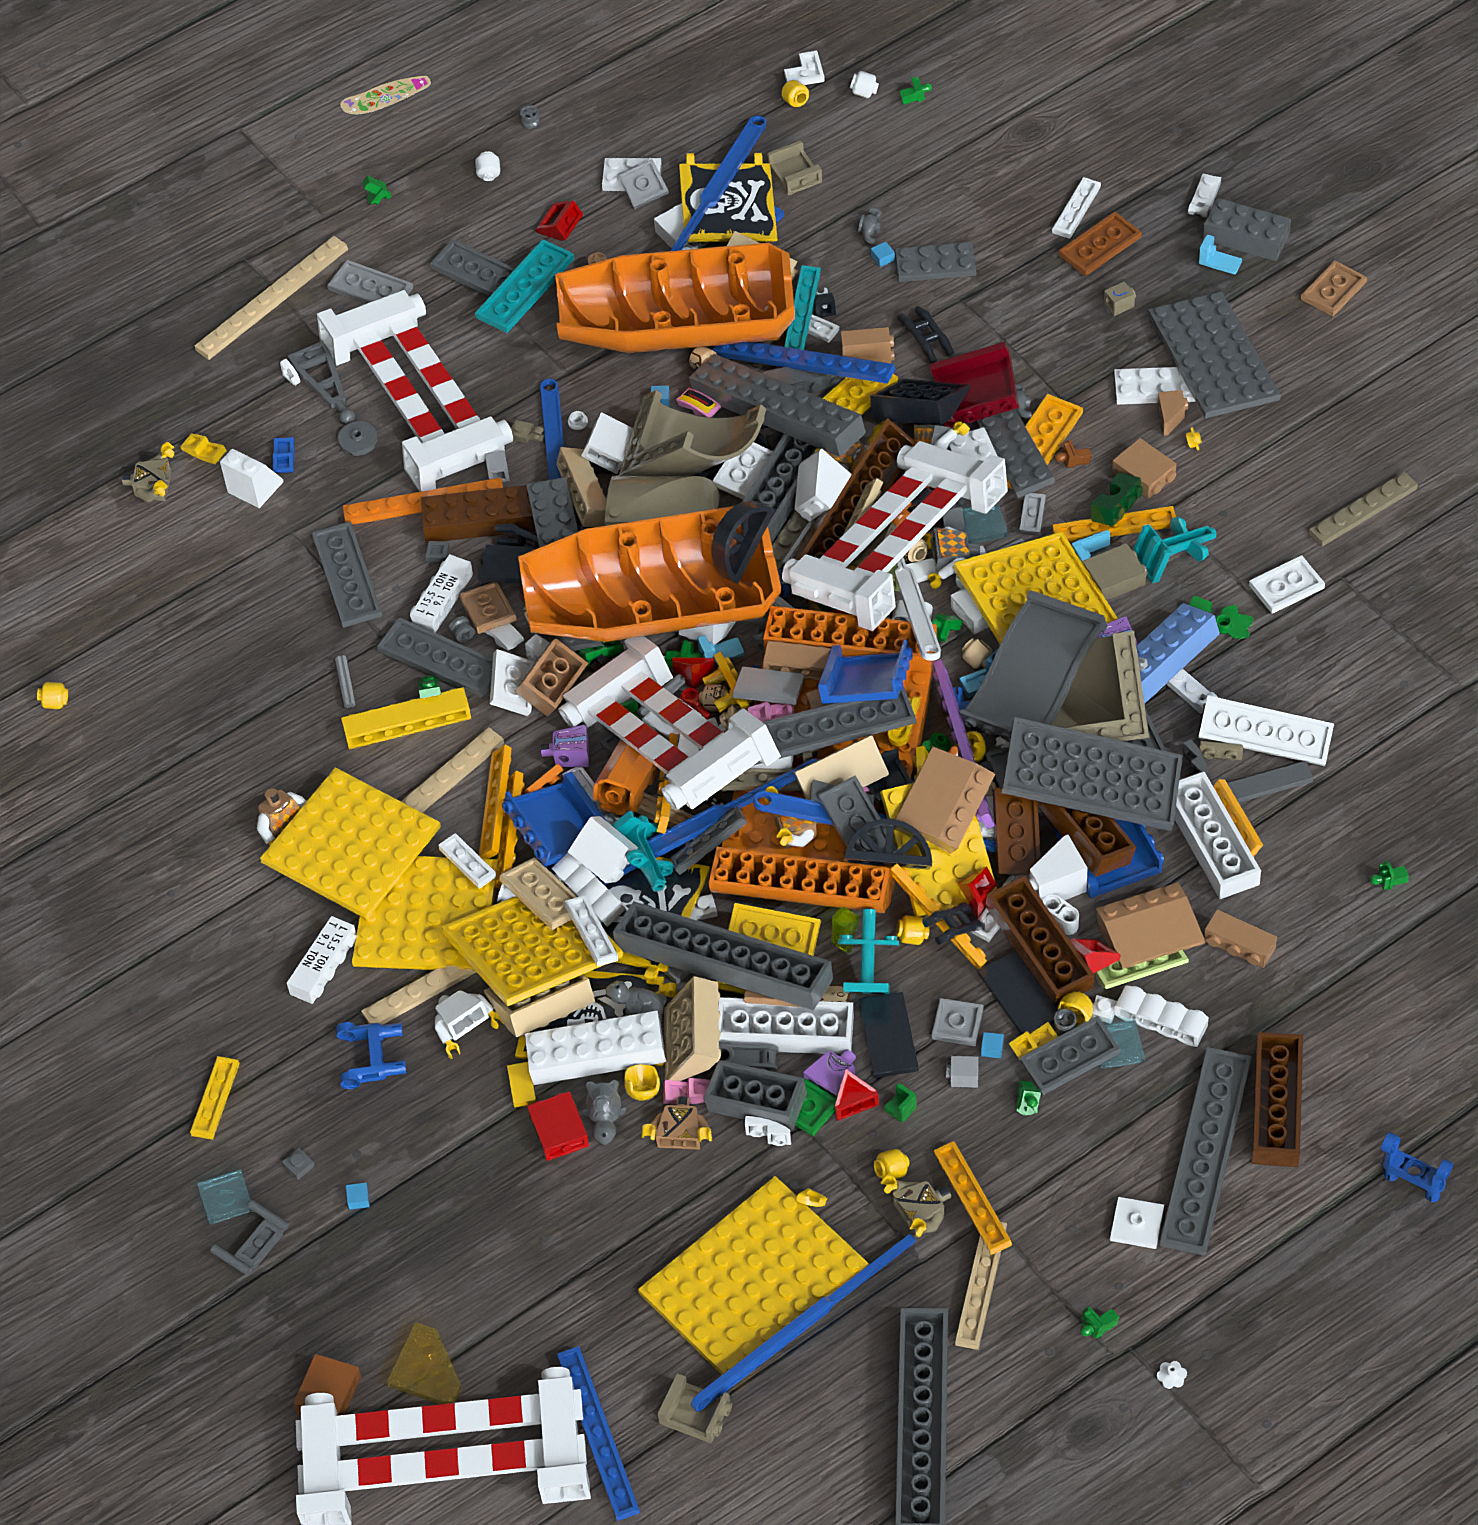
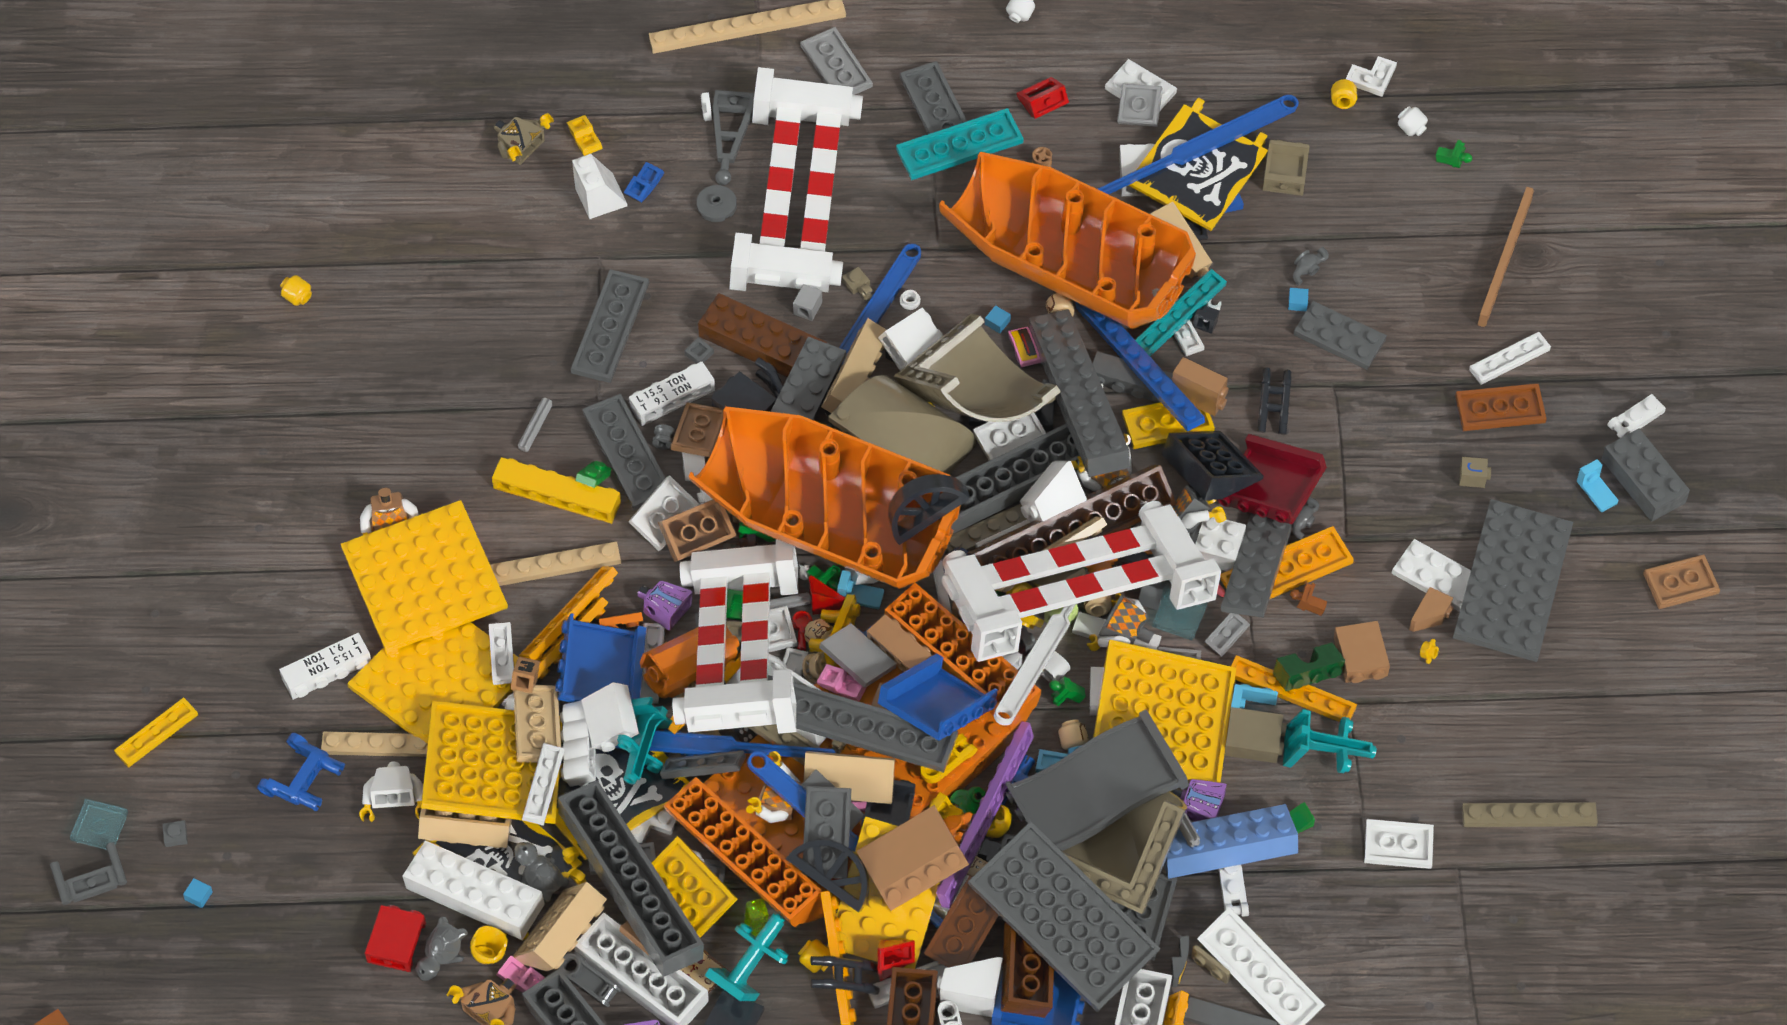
camera: 30 degrees right, 5 degrees up
orange plate [343,478,503,525] -> none
yellow tile [507,1062,536,1107] -> none
green plate [1215,605,1254,639] -> none
none -> medium nougat brick [511,657,540,693]
none -> medium nougat tile [1478,187,1534,327]

